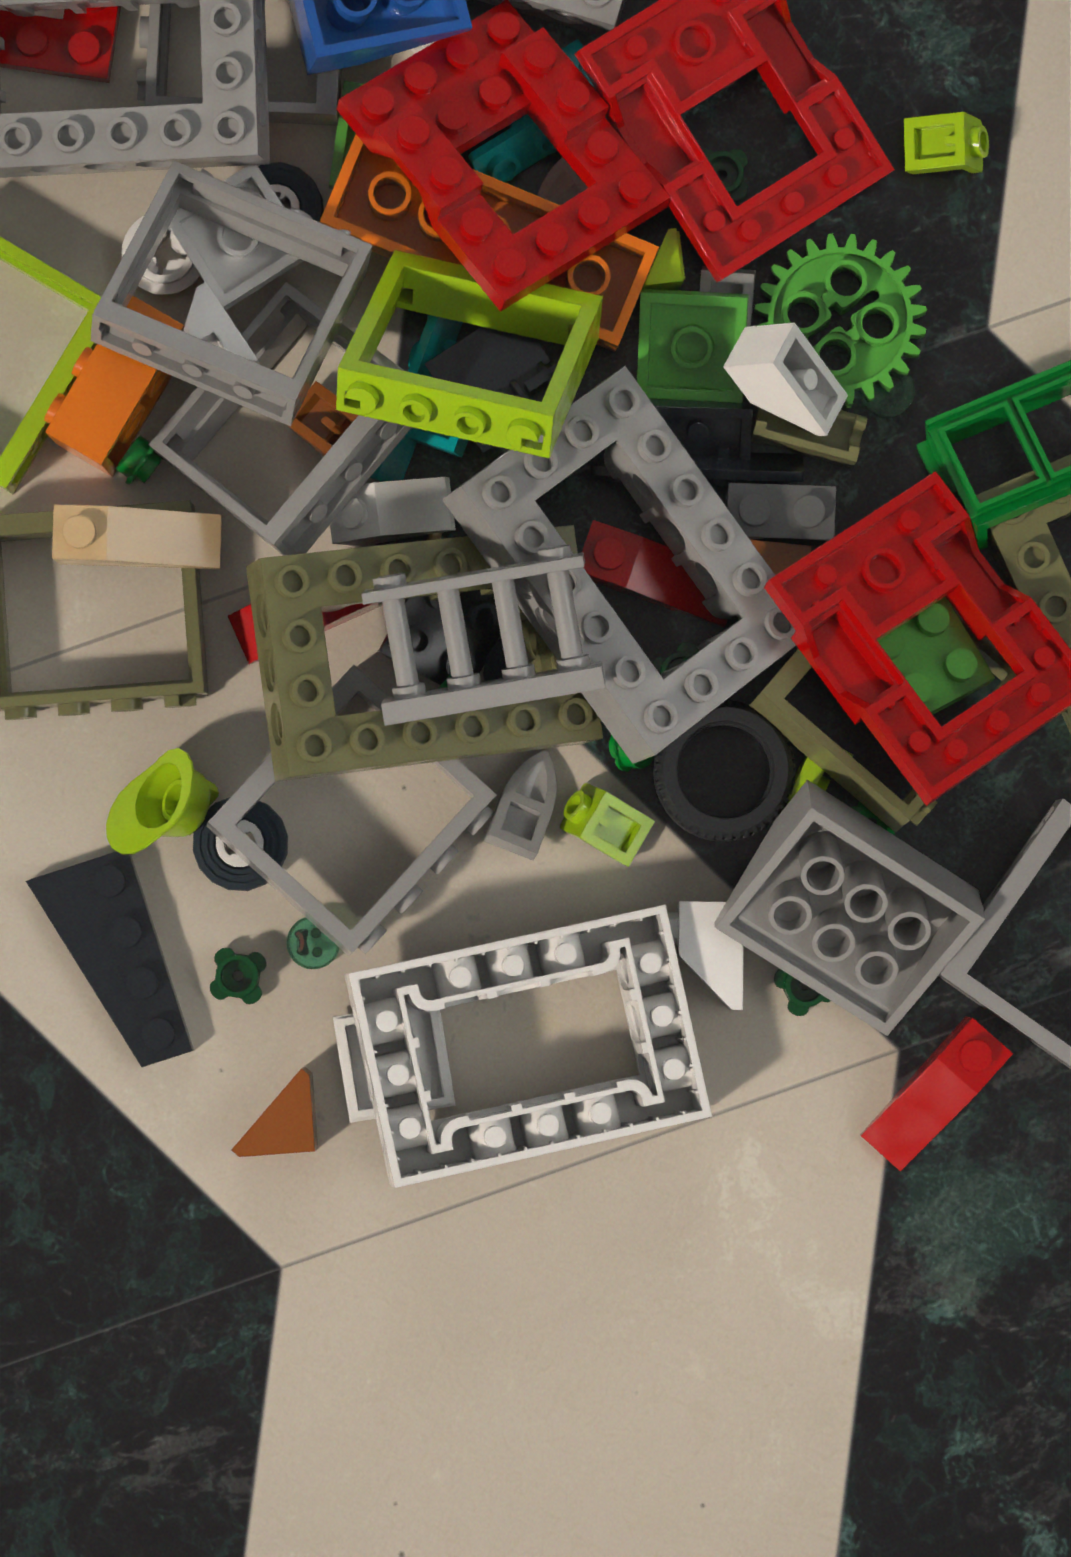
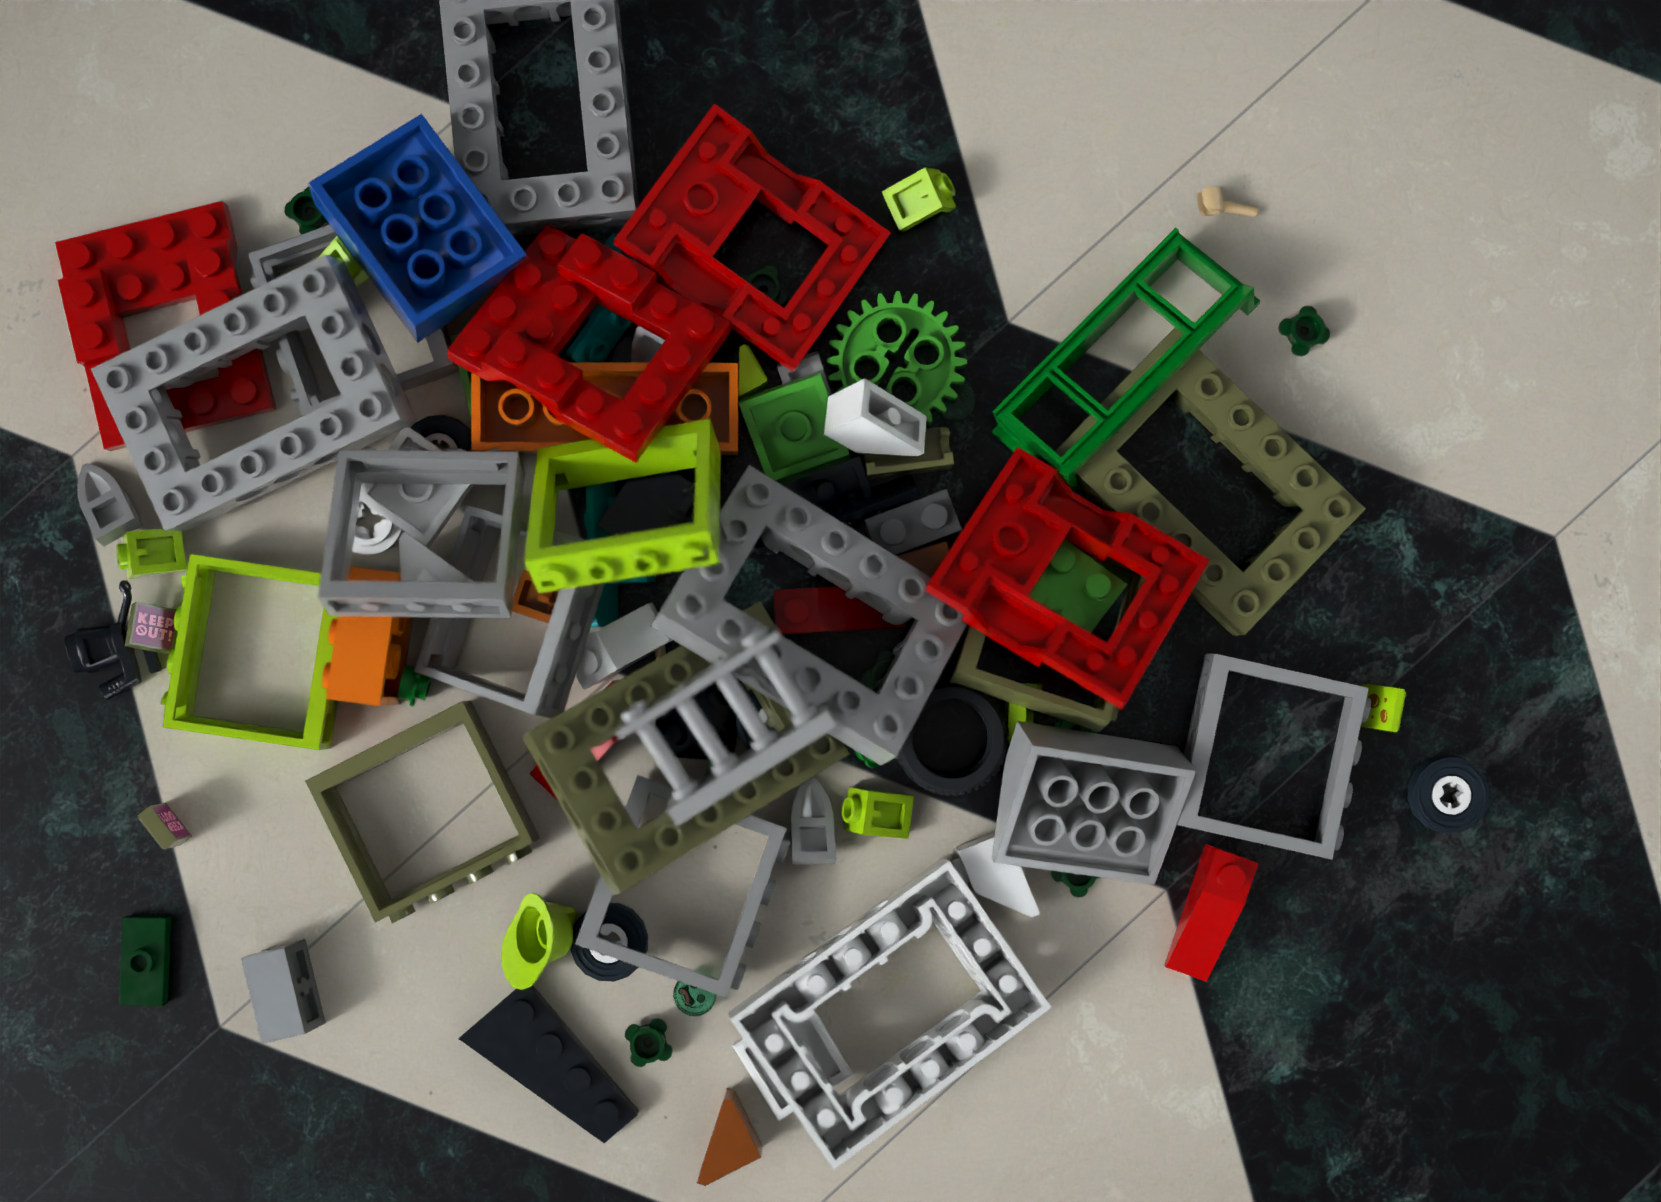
camera: 25 degrees left, 0 degrees up
tan slope [52,504,222,569] -> none

